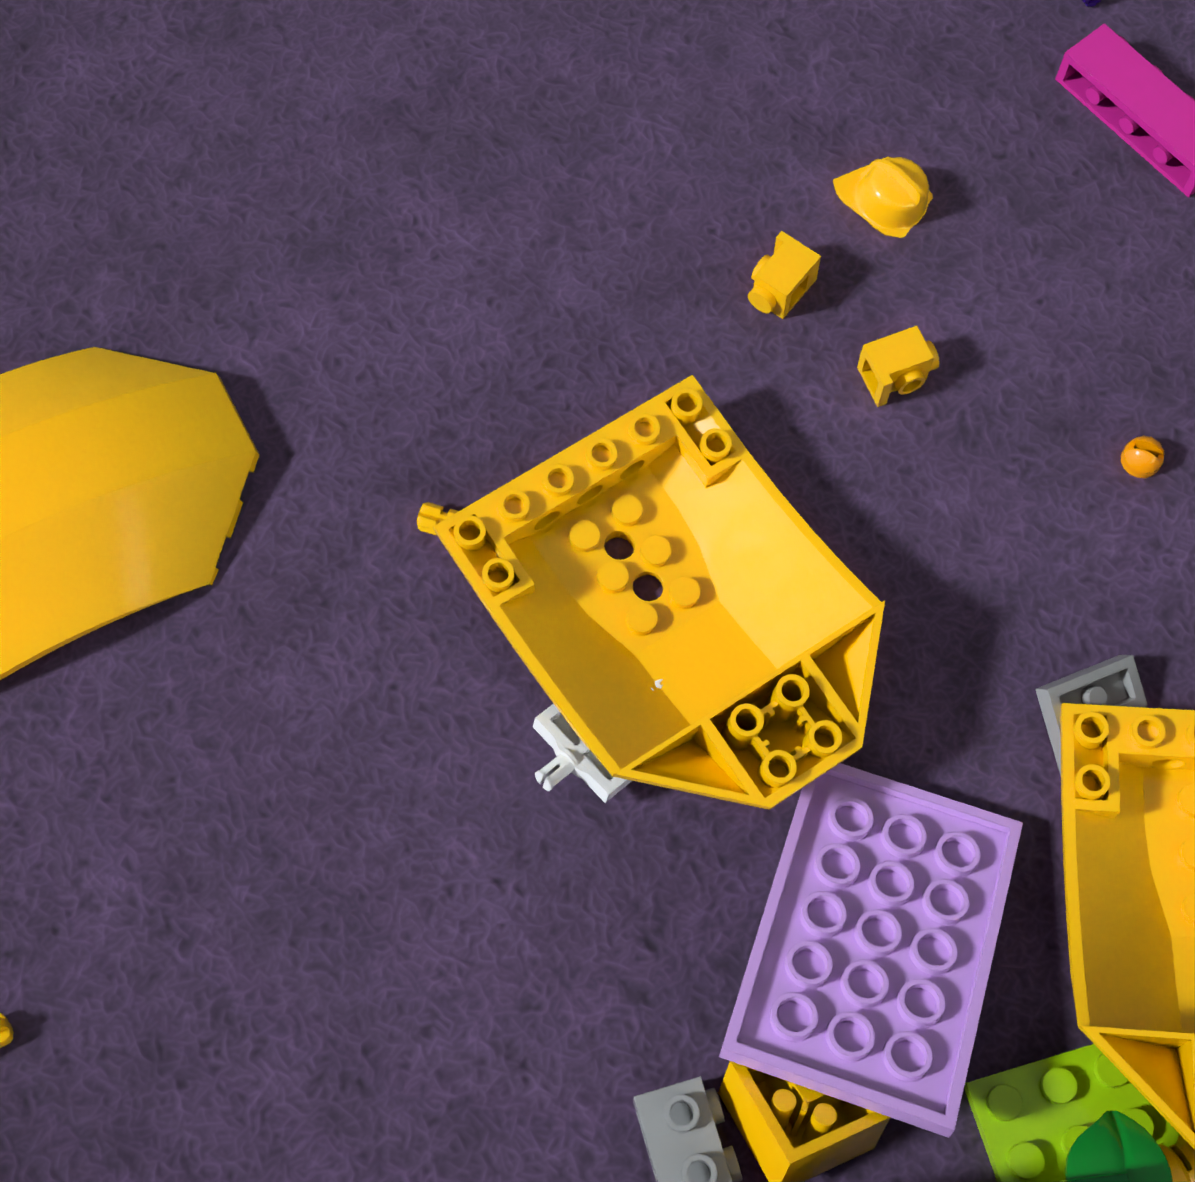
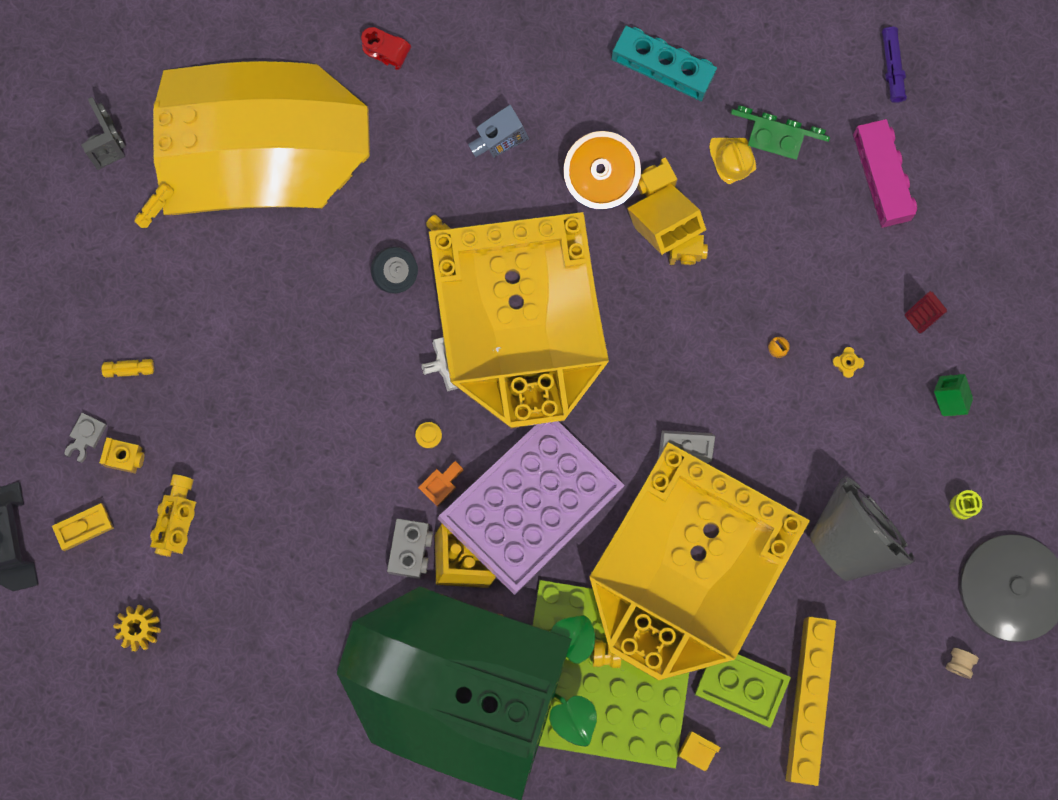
camera: 20 degrees right, 10 degrees up
none -> red piece [361,27,411,70]
none -> black wheel [371,247,418,293]
none -> yellow plate [415,422,442,449]
none -> orange plate [418,461,464,507]
none -> sand blue torso [468,105,529,158]
none -> light orange dish [563,131,641,209]
none -> teal brick [612,26,717,102]
none -> yellow brick [628,184,706,255]
none -> green bracket [731,105,830,160]

